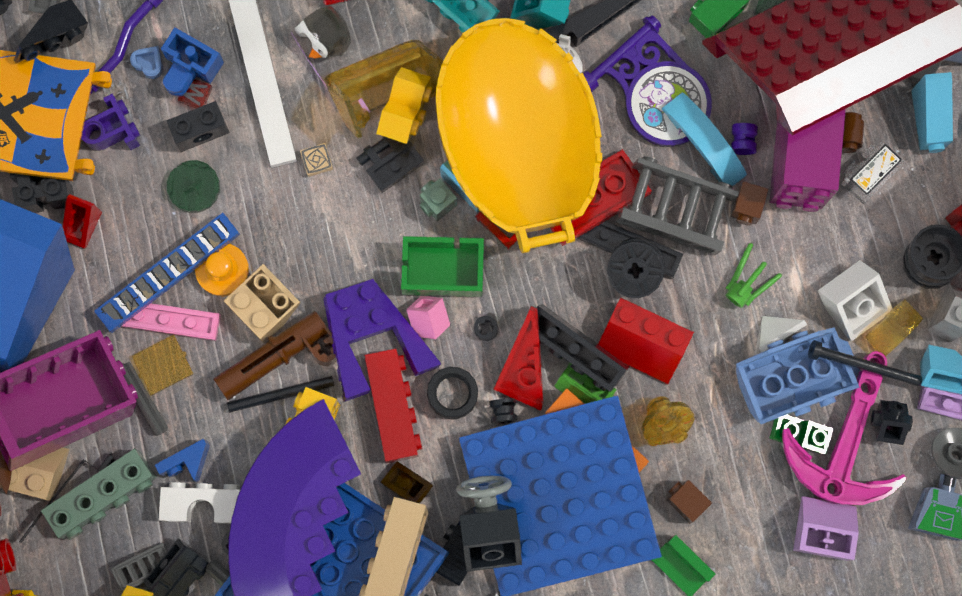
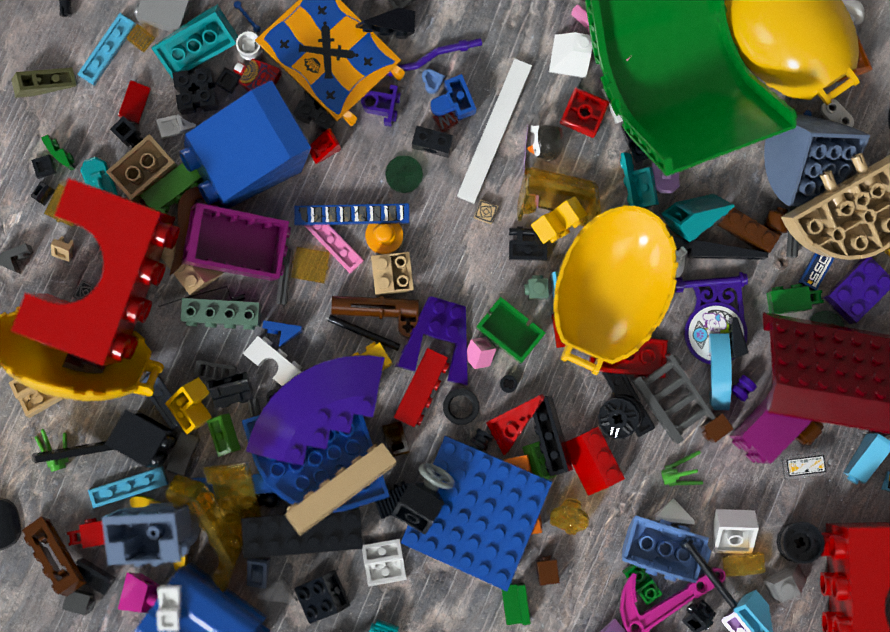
camera: 35 degrees right, 5 degrees up
none -> black slope [729,317,749,358]

